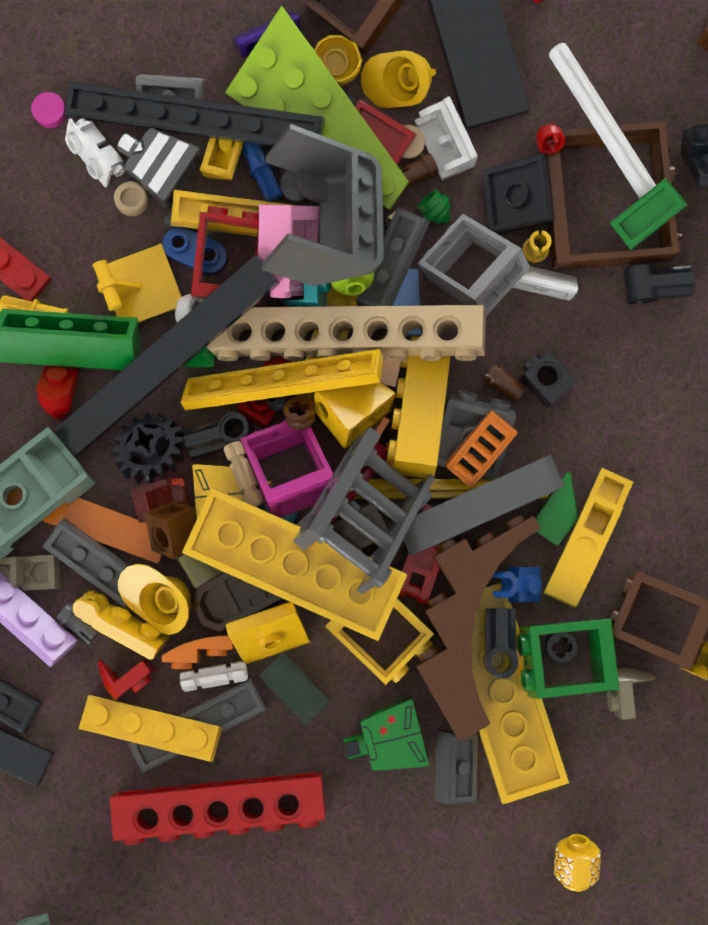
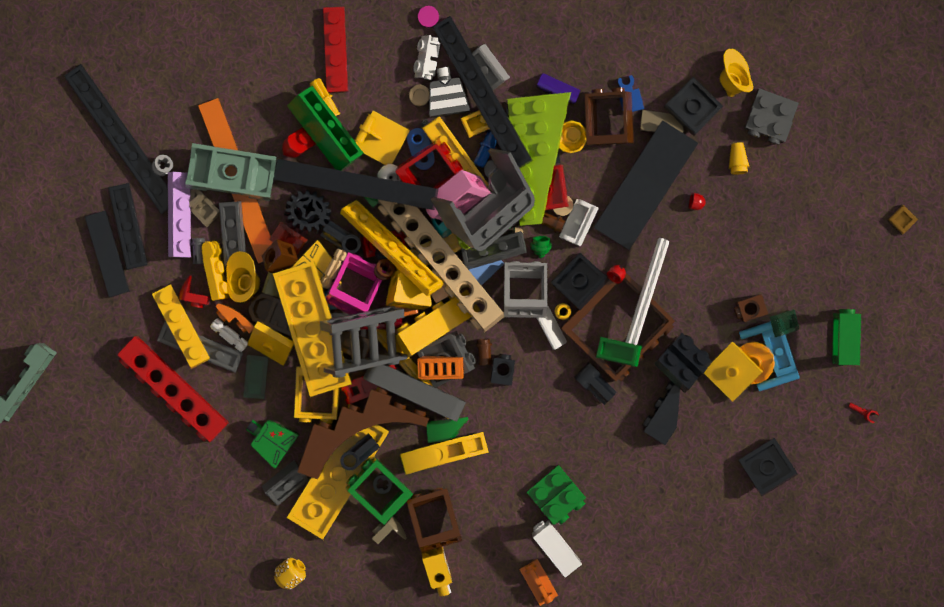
camera: 50 degrees right, 5 degrees up
yellow piece [361,50,436,108] -> none
blue plate [493,567,542,602] -> none

